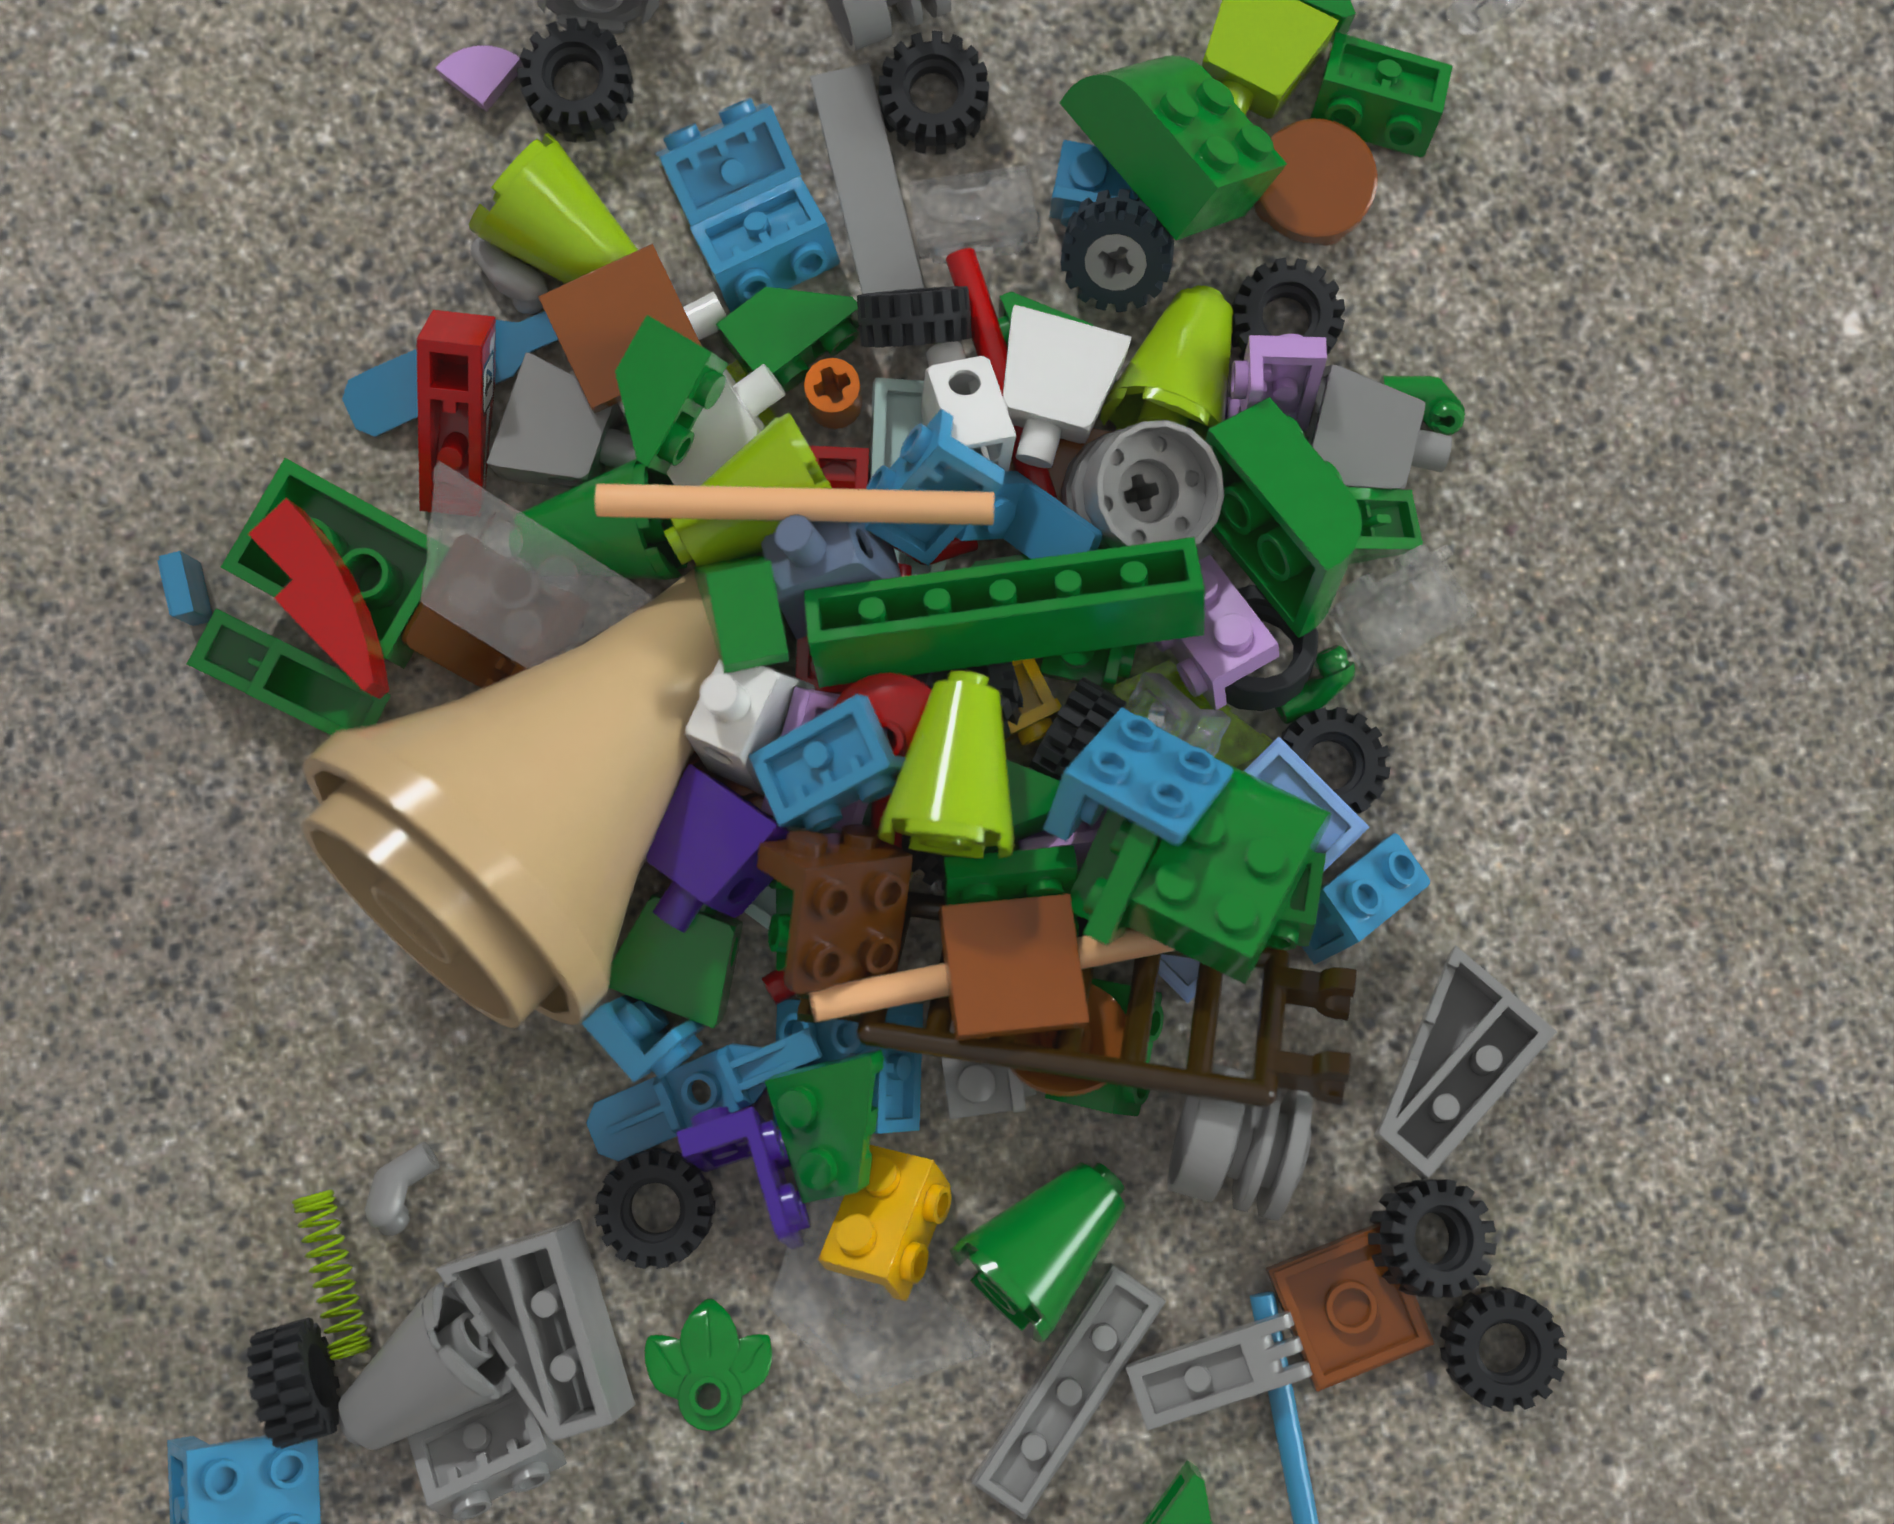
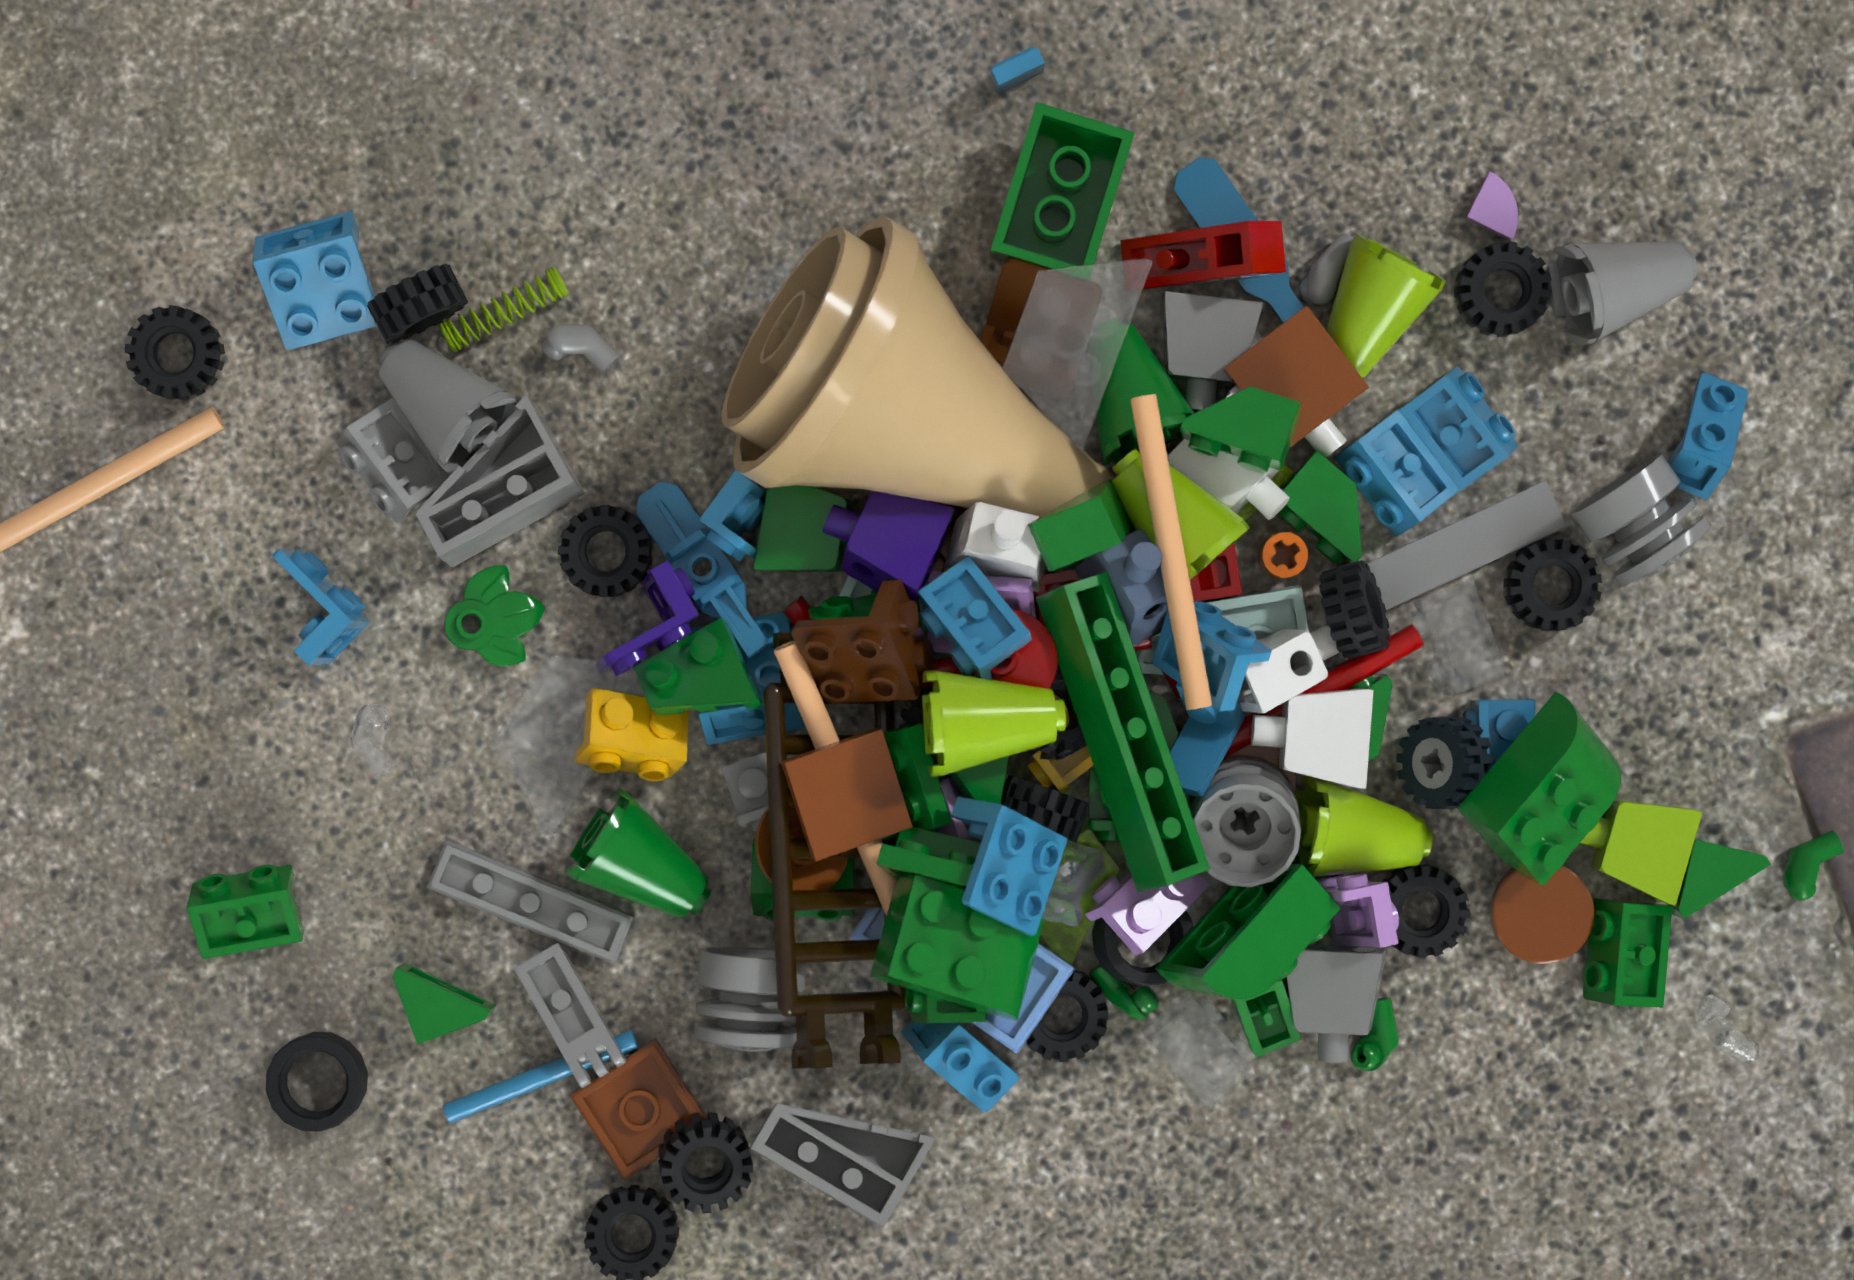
camera: 80 degrees right, 5 degrees up
green slope [187,608,391,735] -> none
red slope [248,498,389,699] -> none

